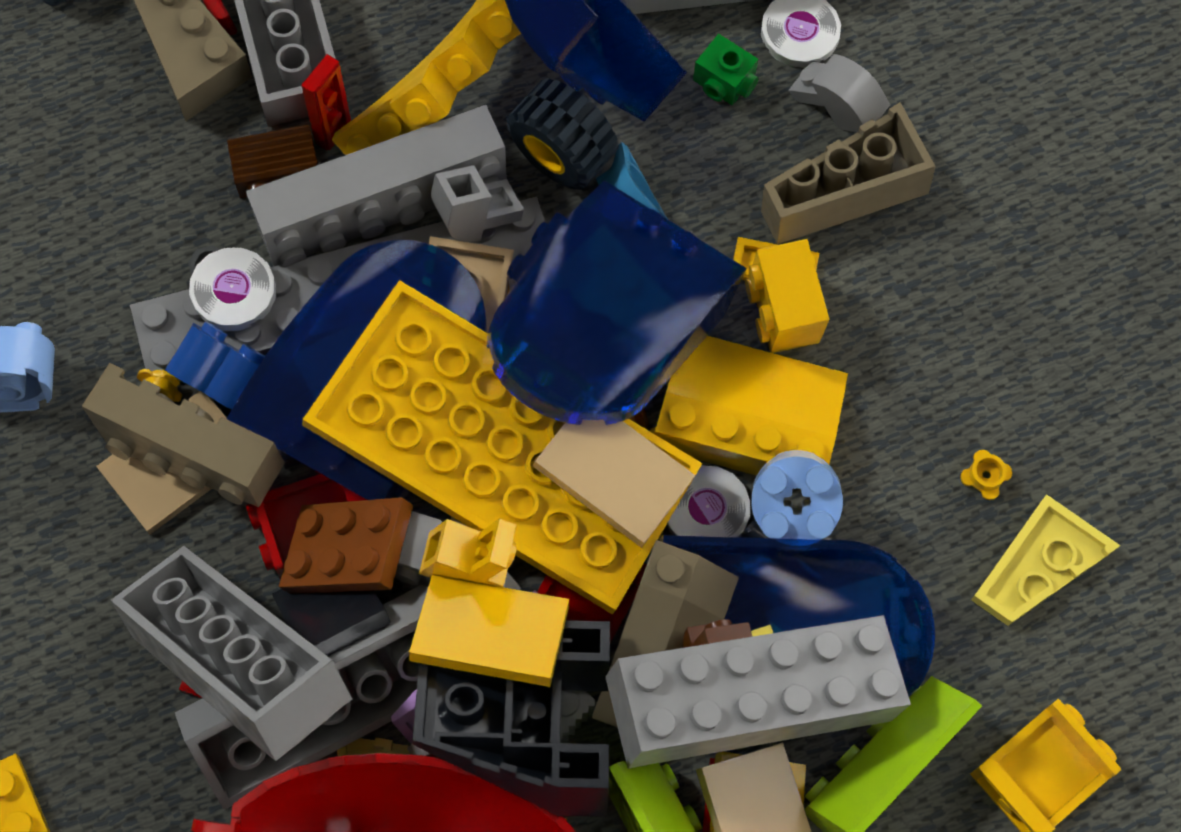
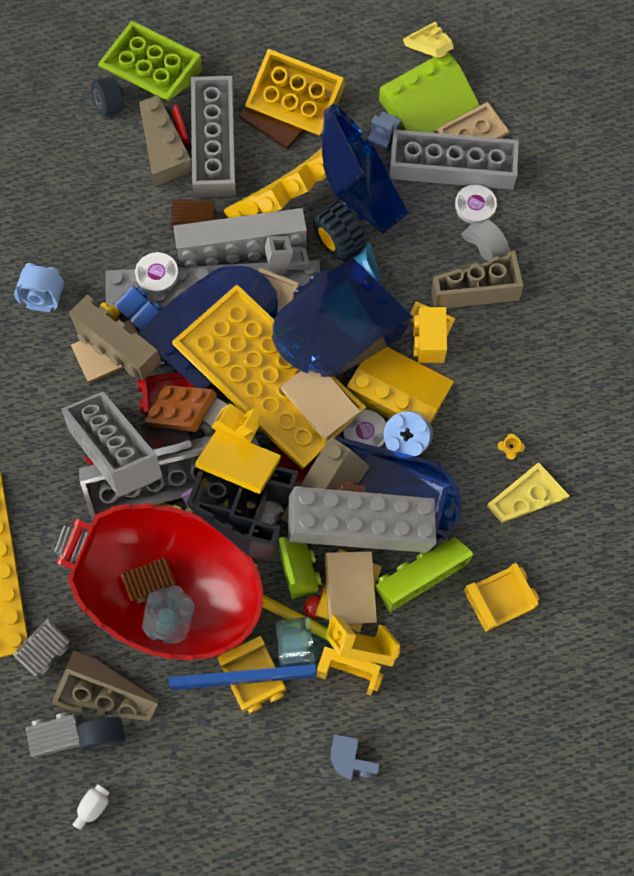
camera: 15 degrees right, 0 degrees up
red tile [301,54,351,151] -> none
green brick [693,33,759,105] -> none

